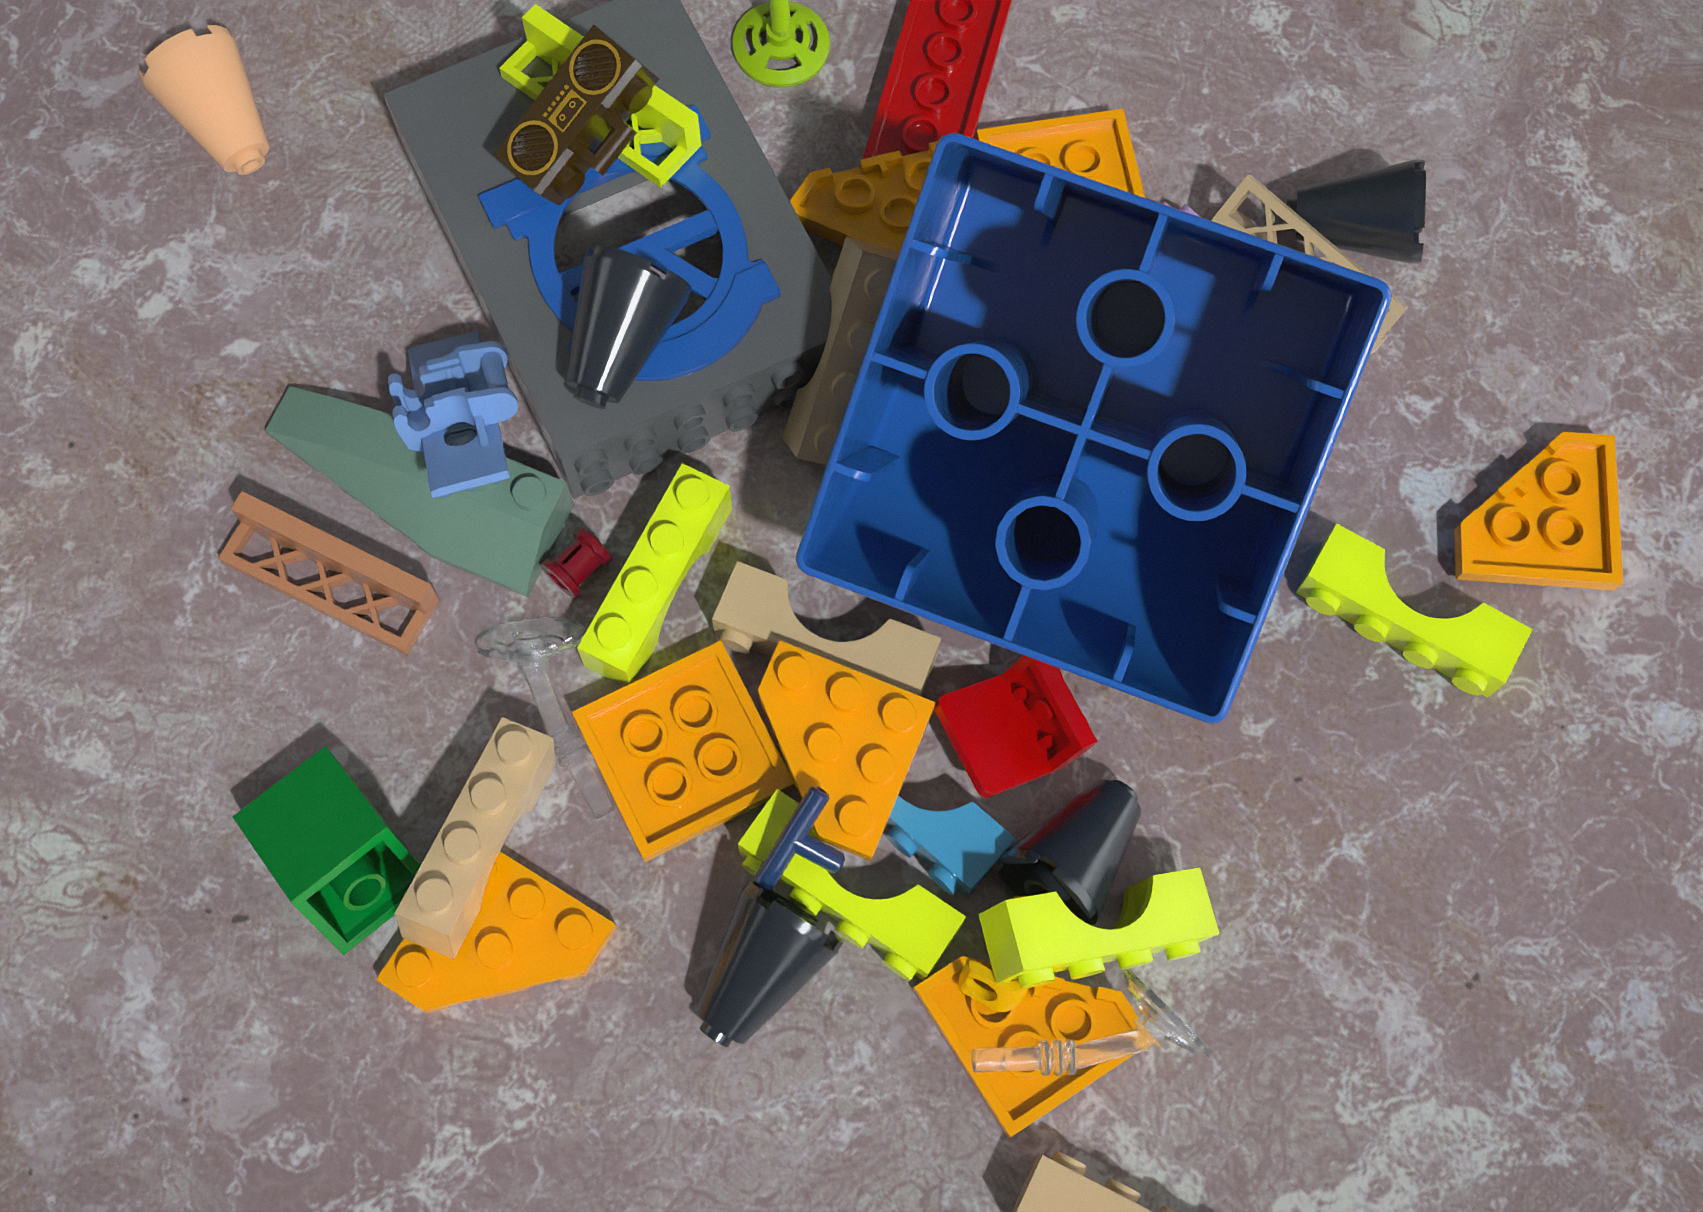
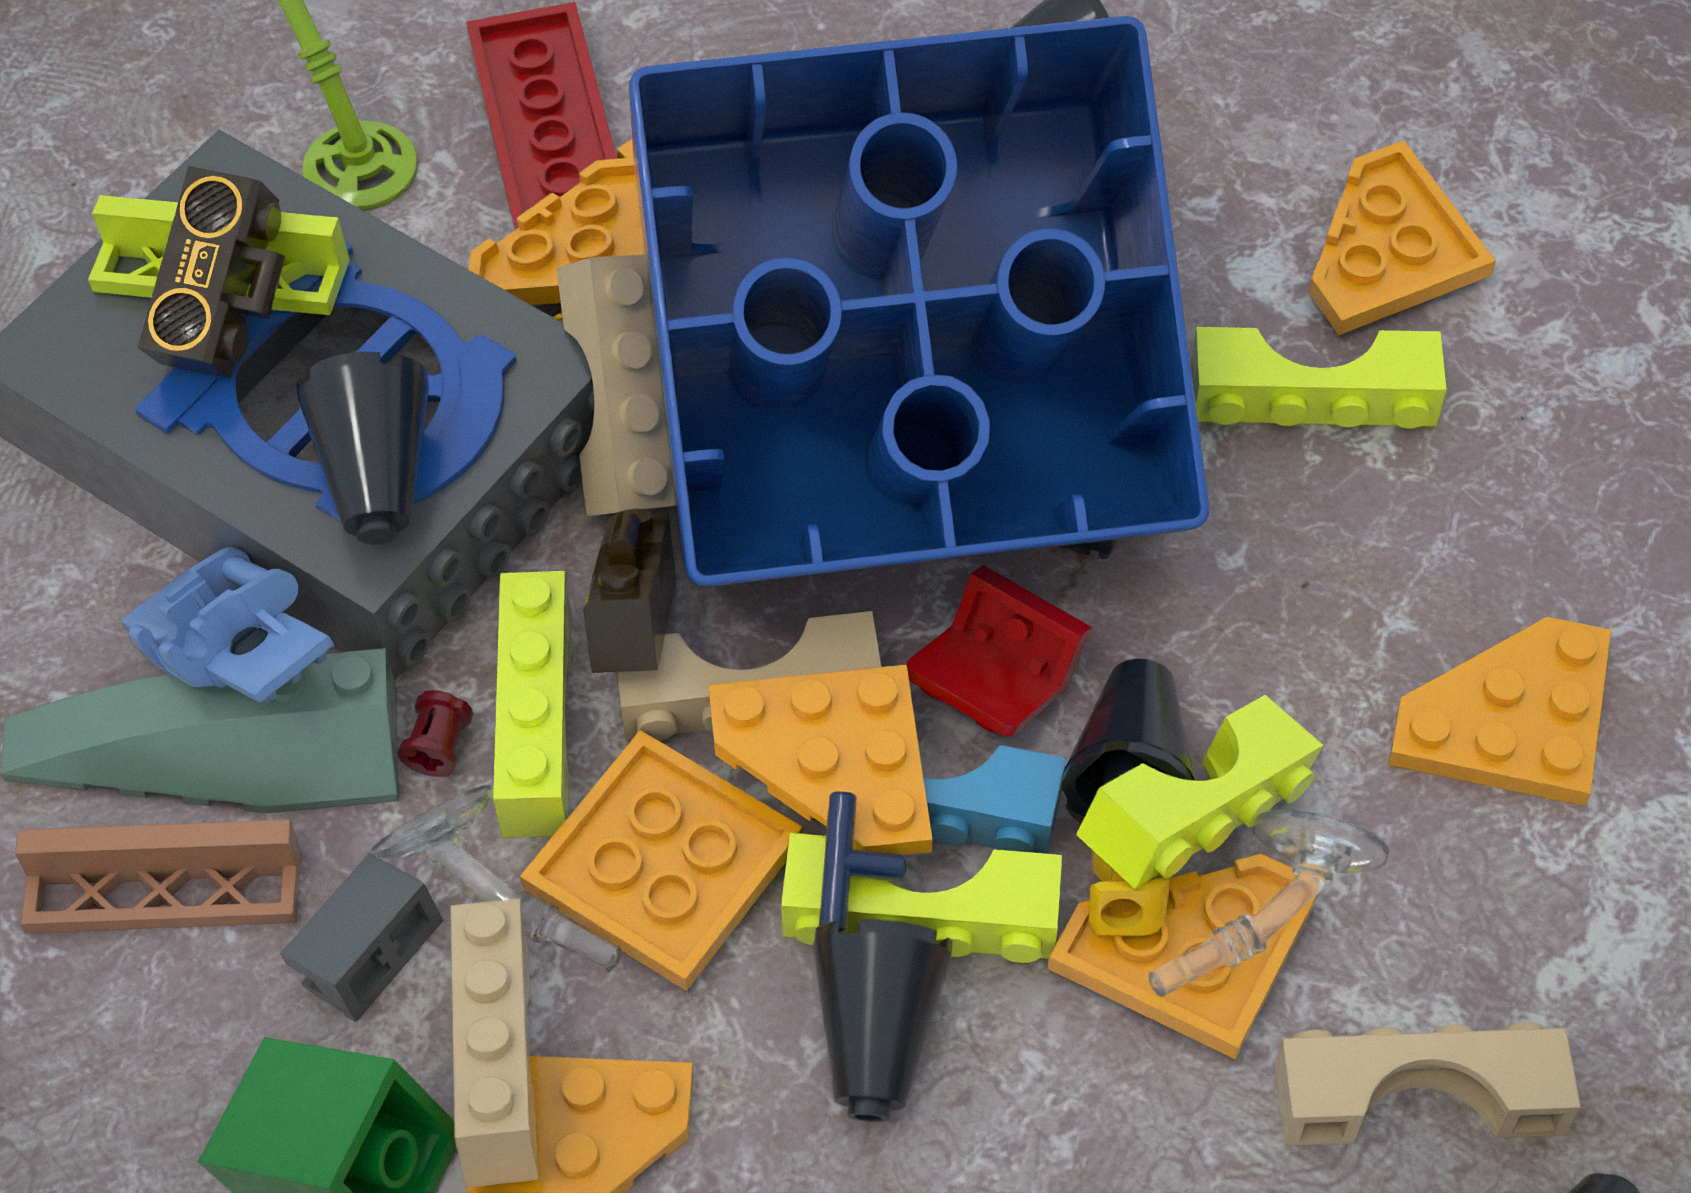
camera: 25 degrees left, 15 degrees down
none -> dark grey hinge [280,853,443,1022]
none -> dark brown piece [583,509,677,673]
none -> light orange plate [1388,617,1611,806]

